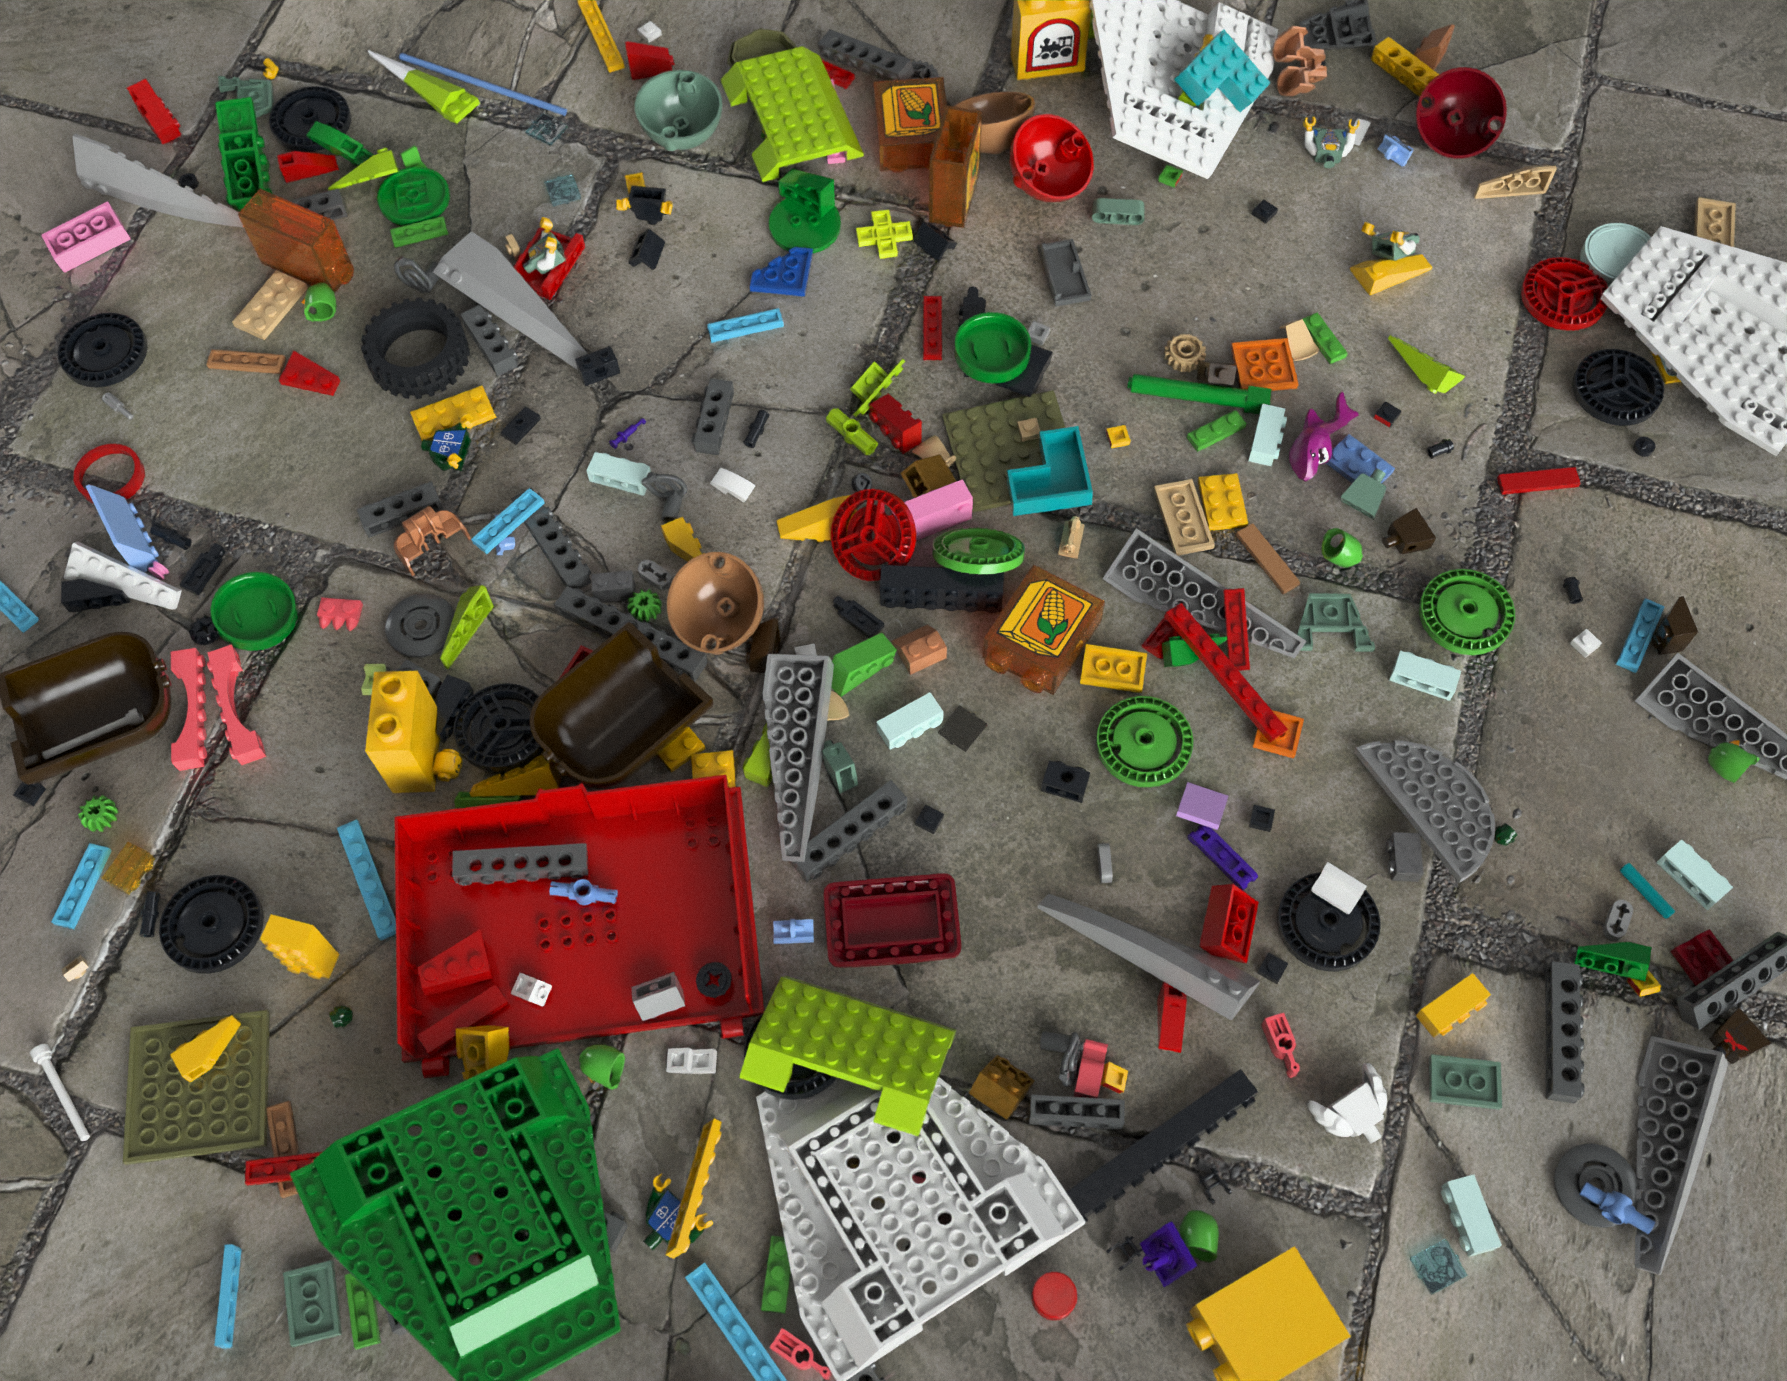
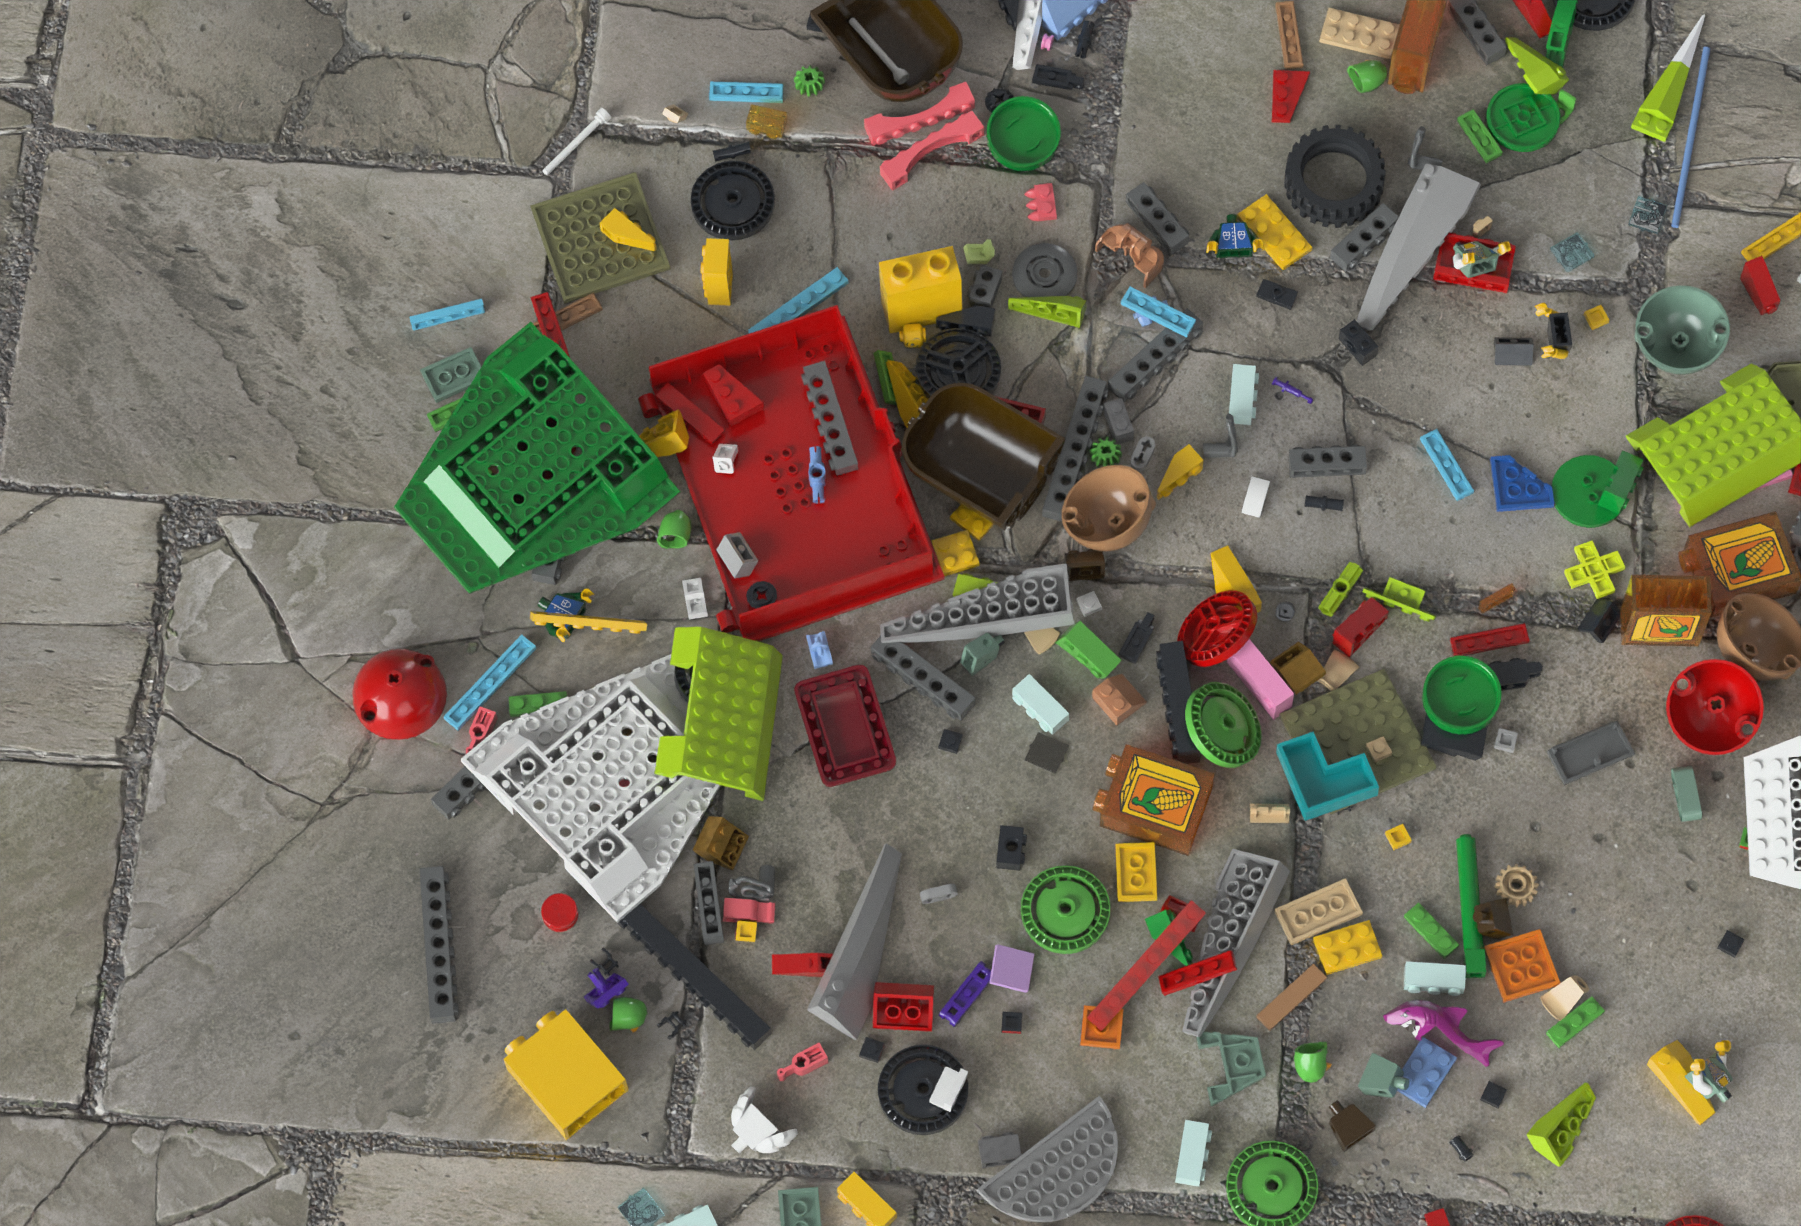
camera: 80 degrees right, 5 degrees up
dark green plate [329,1006,353,1028] -> none
none -> clear orange tile [1478,583,1516,614]

